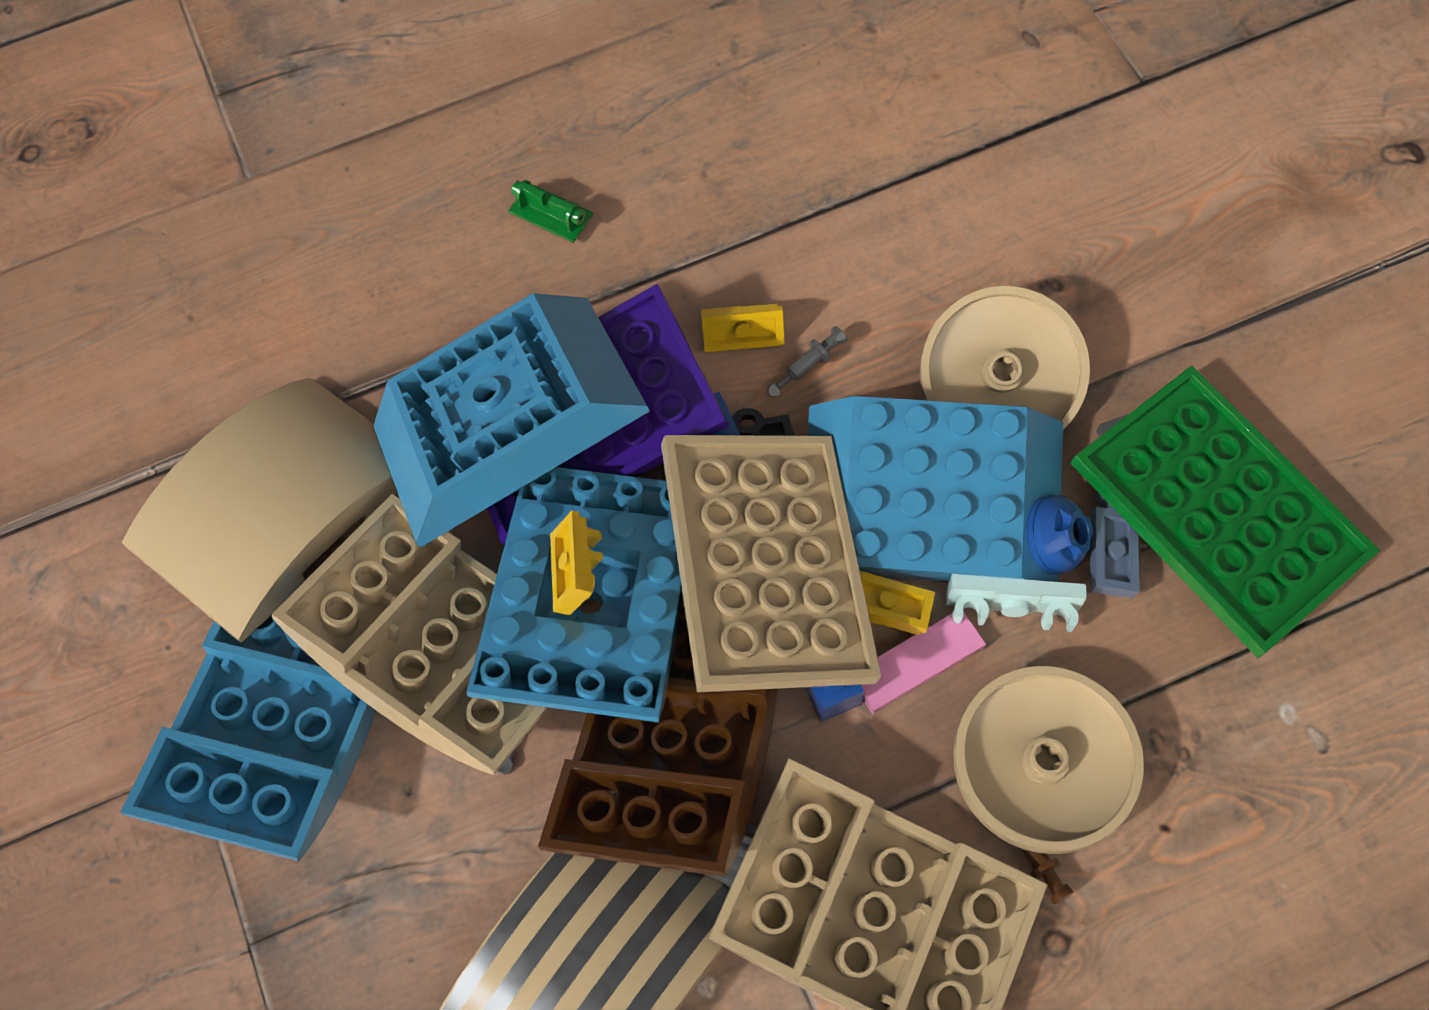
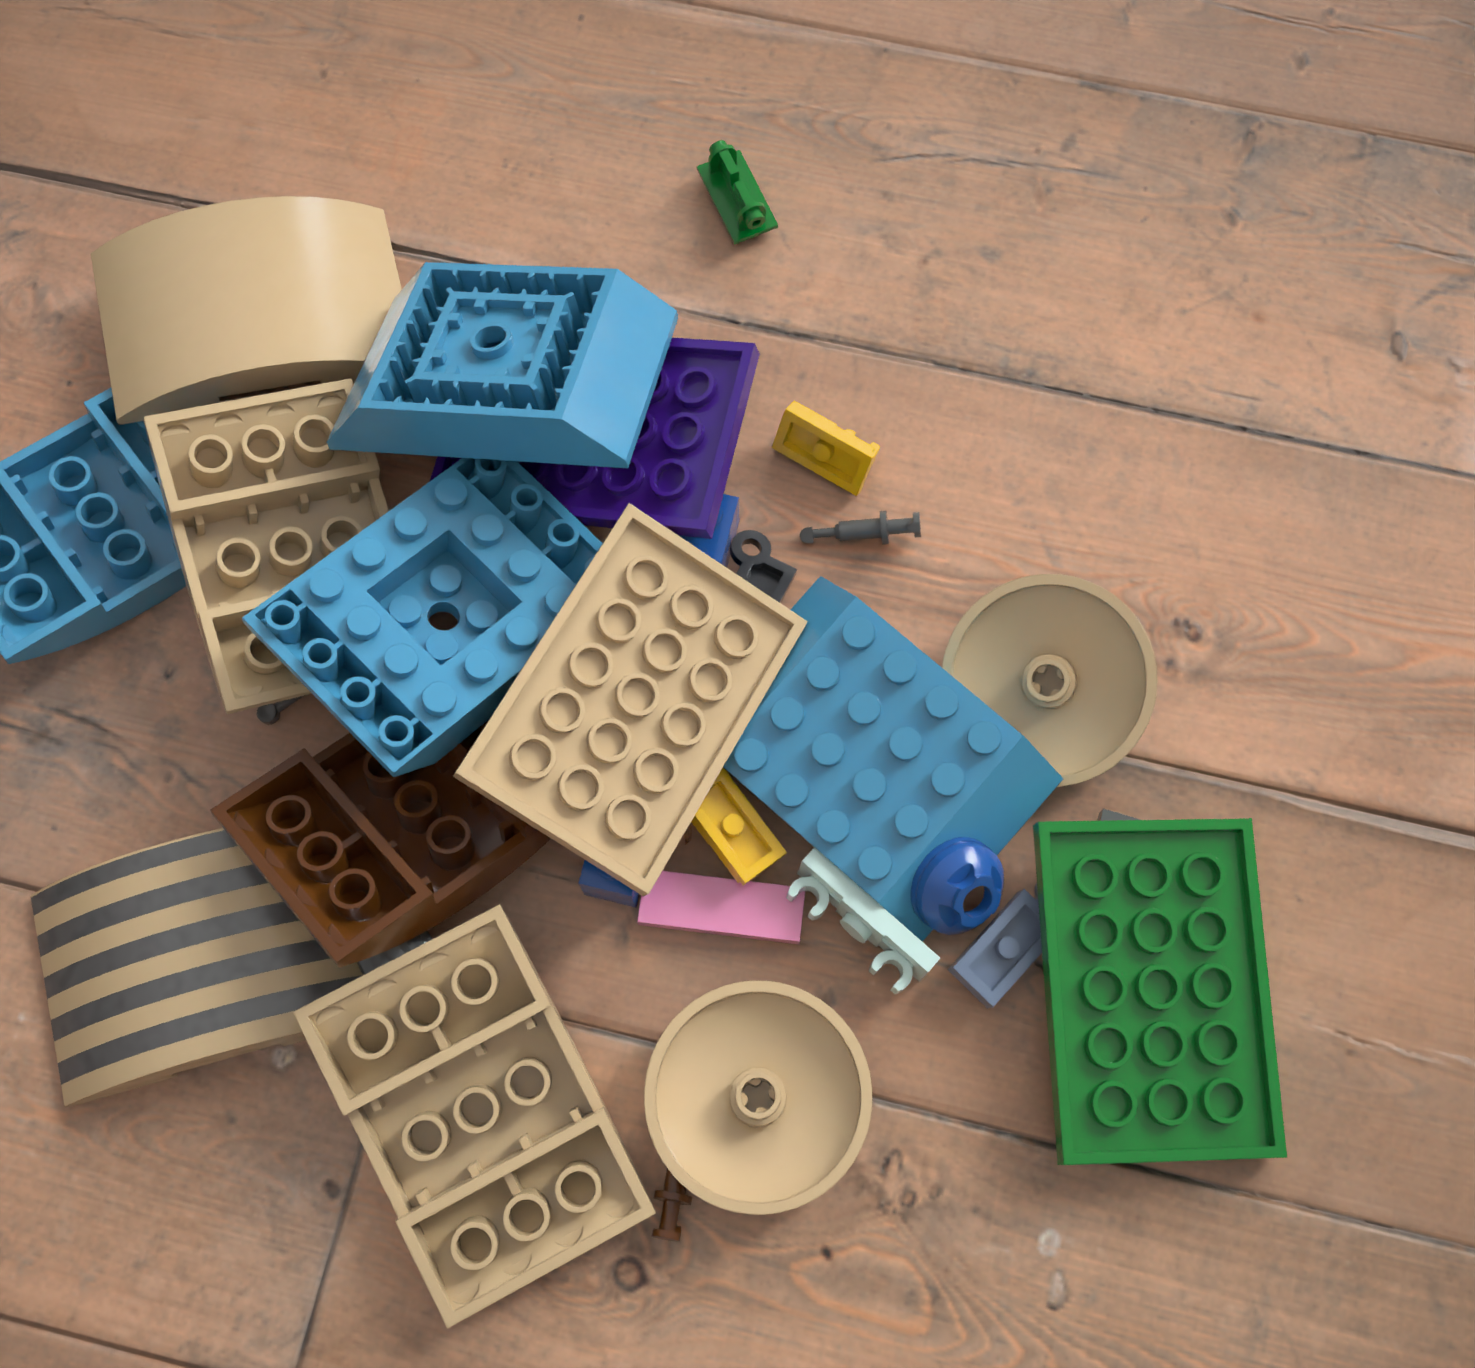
camera: 35 degrees right, 5 degrees up
yellow plate [550,510,603,615] -> none

